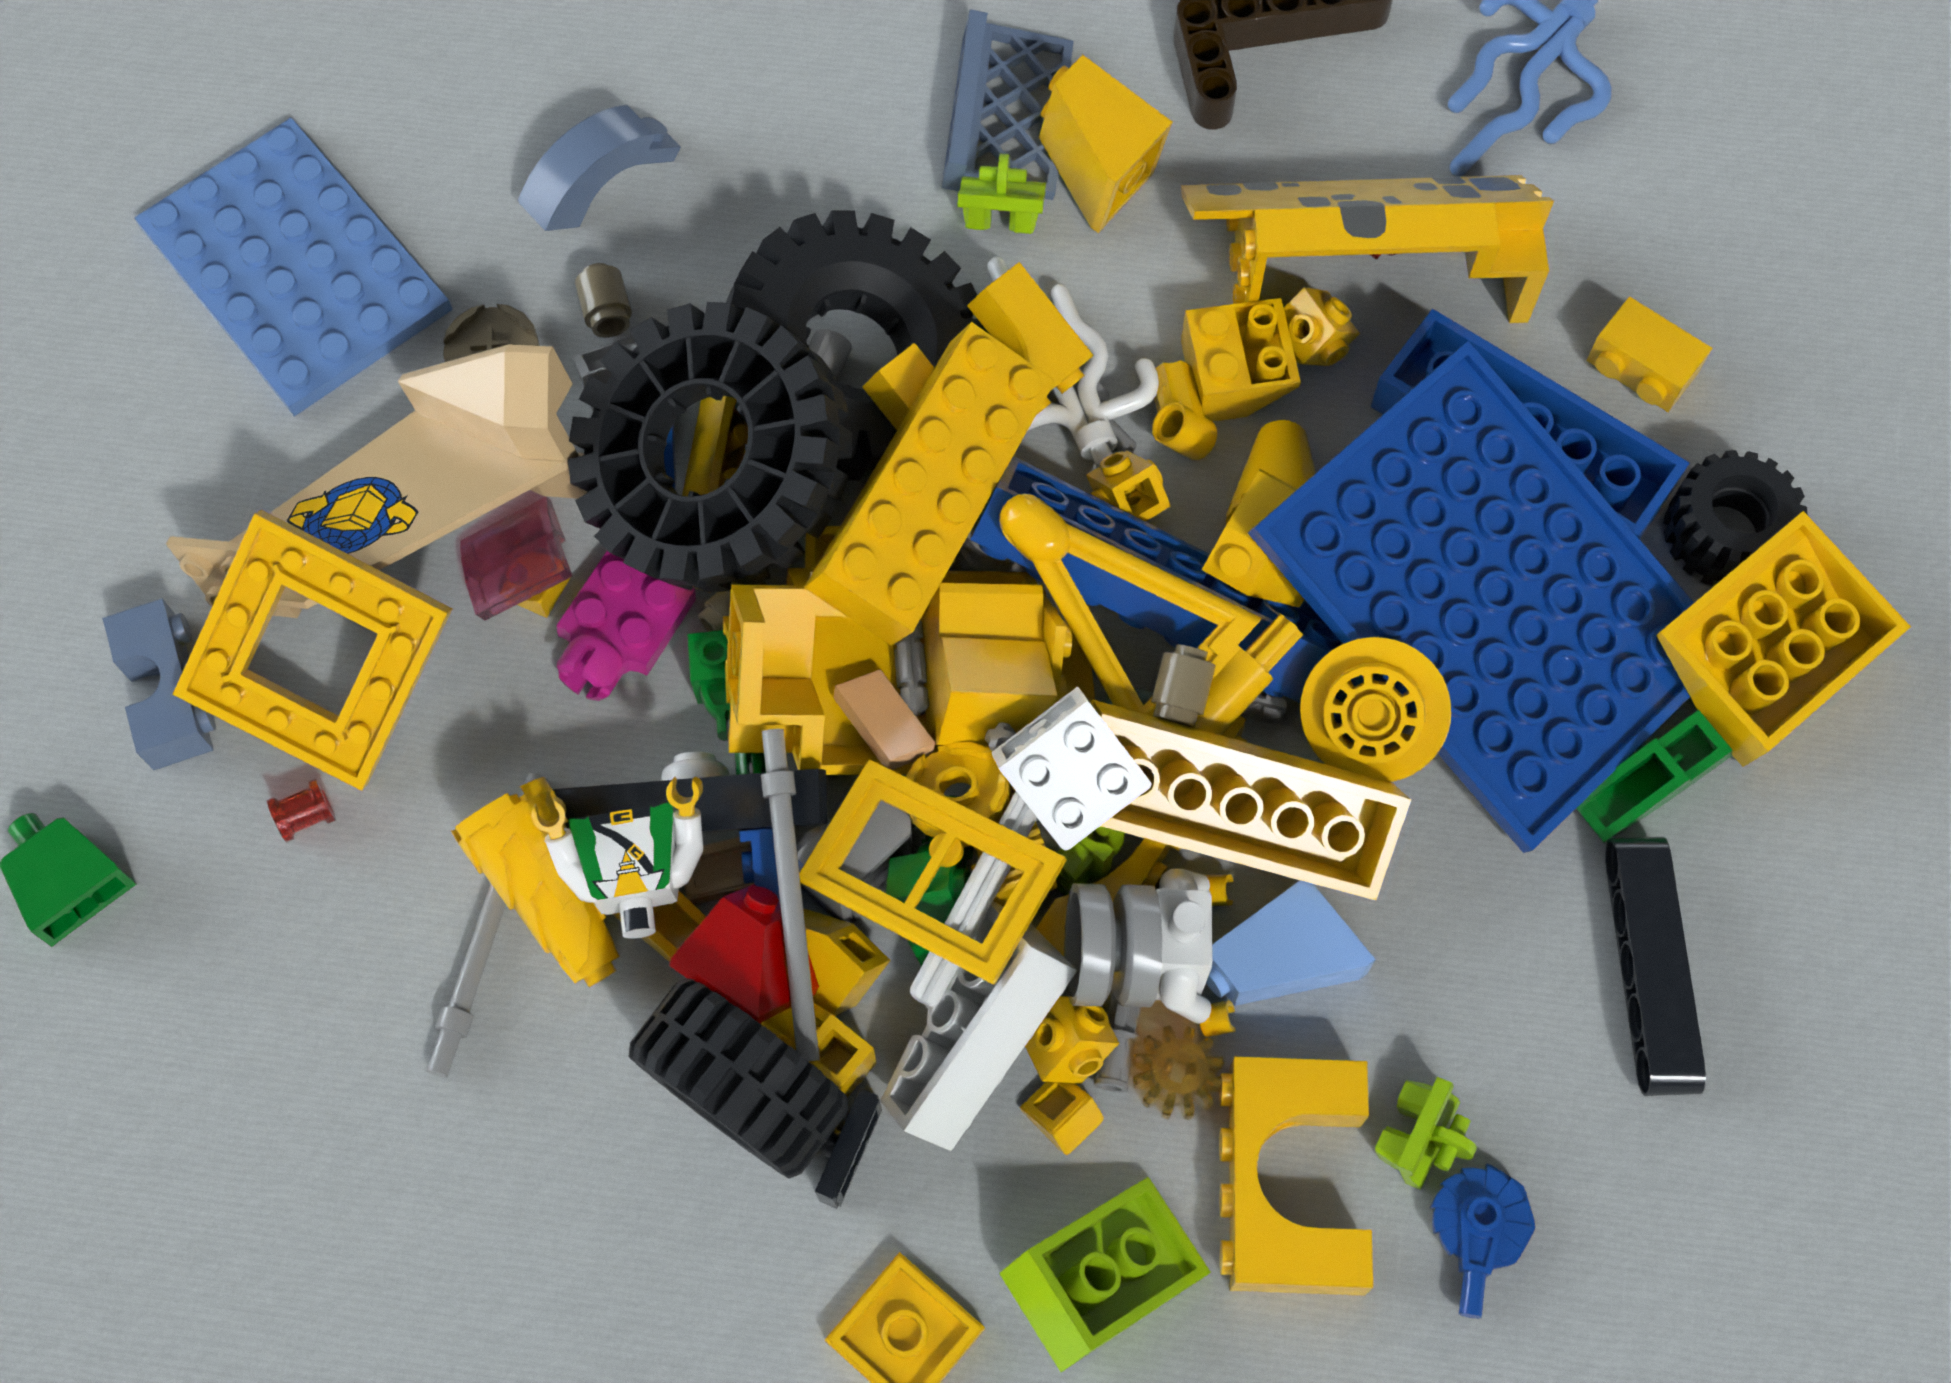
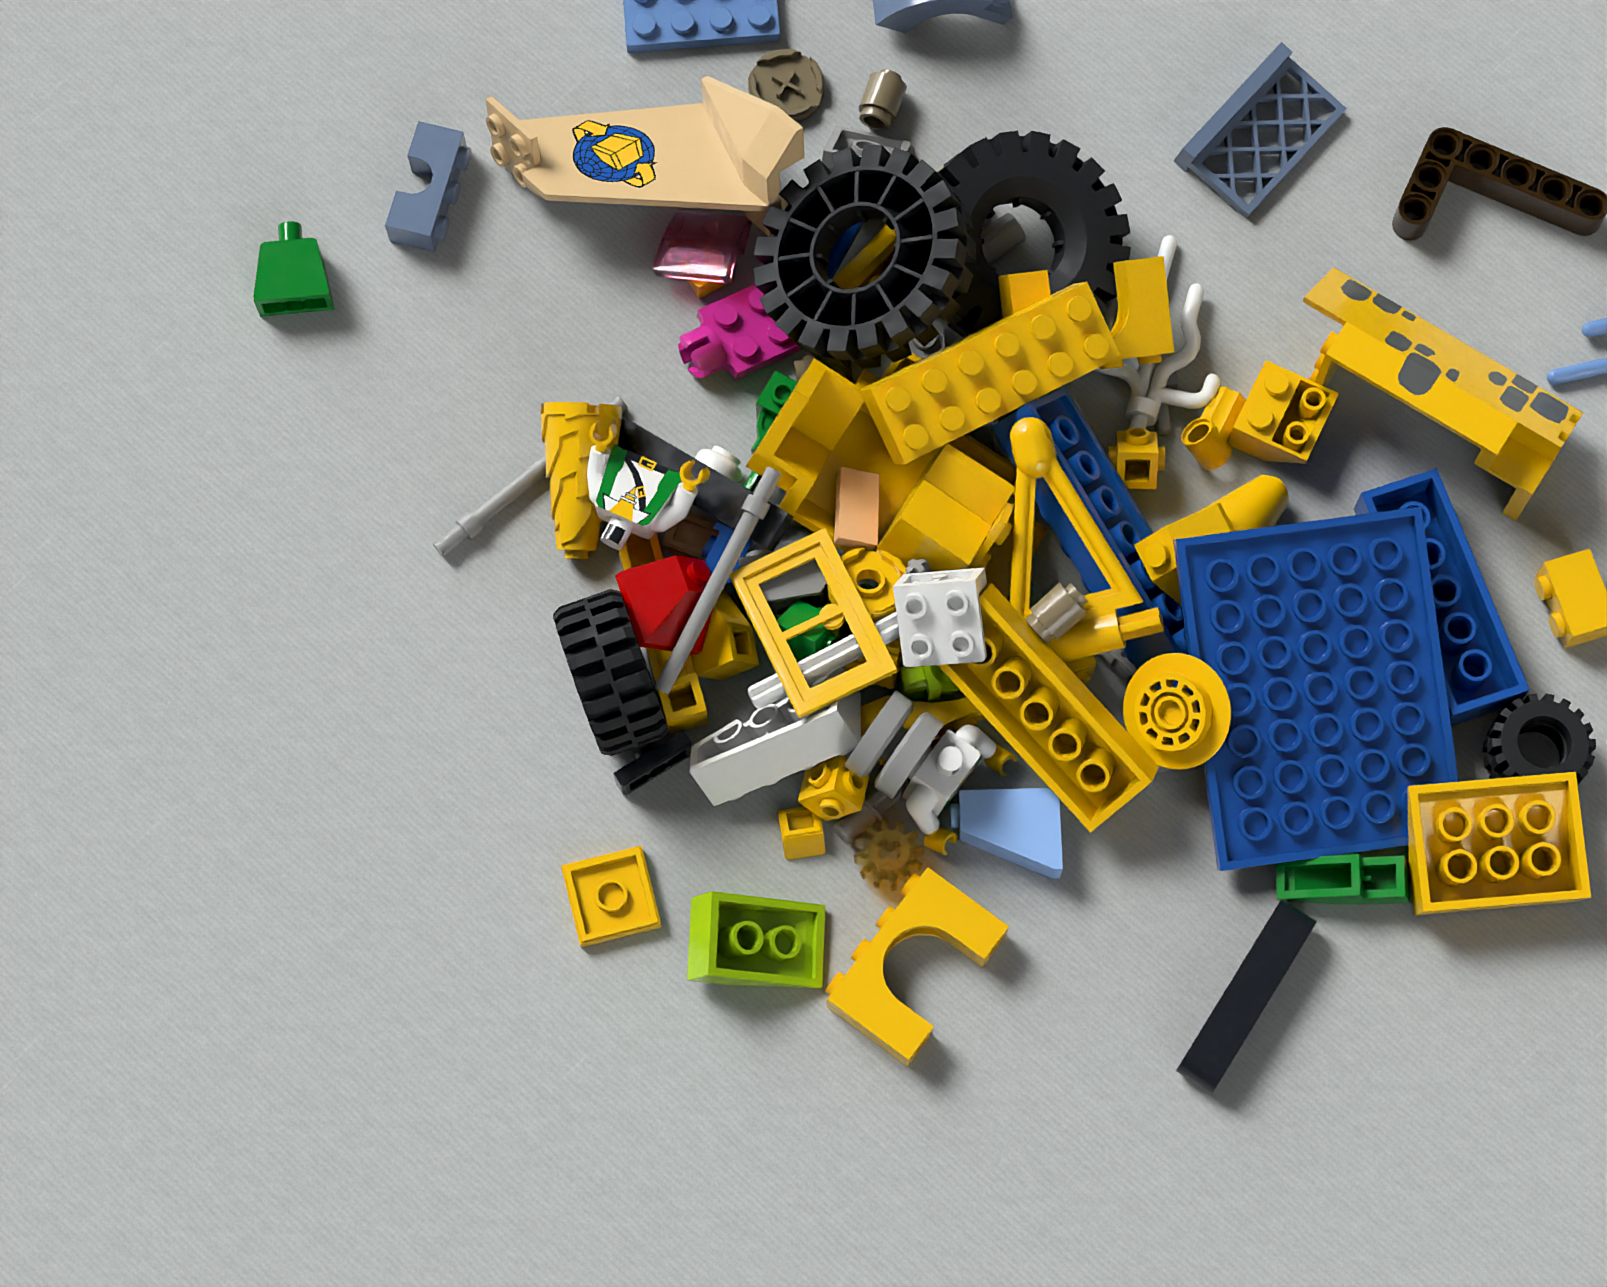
camera: 35 degrees right, 5 degrees up
yellow plate [172,509,453,791] -> none
clear red bush [266,778,336,843] -> none
light grey axle [894,620,929,716] -> none
lime hips [957,153,1046,234] -> none
yellow slope [1039,55,1173,233] -> none
yellow brick [1284,287,1360,366] -> none
lime hips [1375,1077,1477,1190] -> none
blue piece [1430,1163,1536,1319] -> none

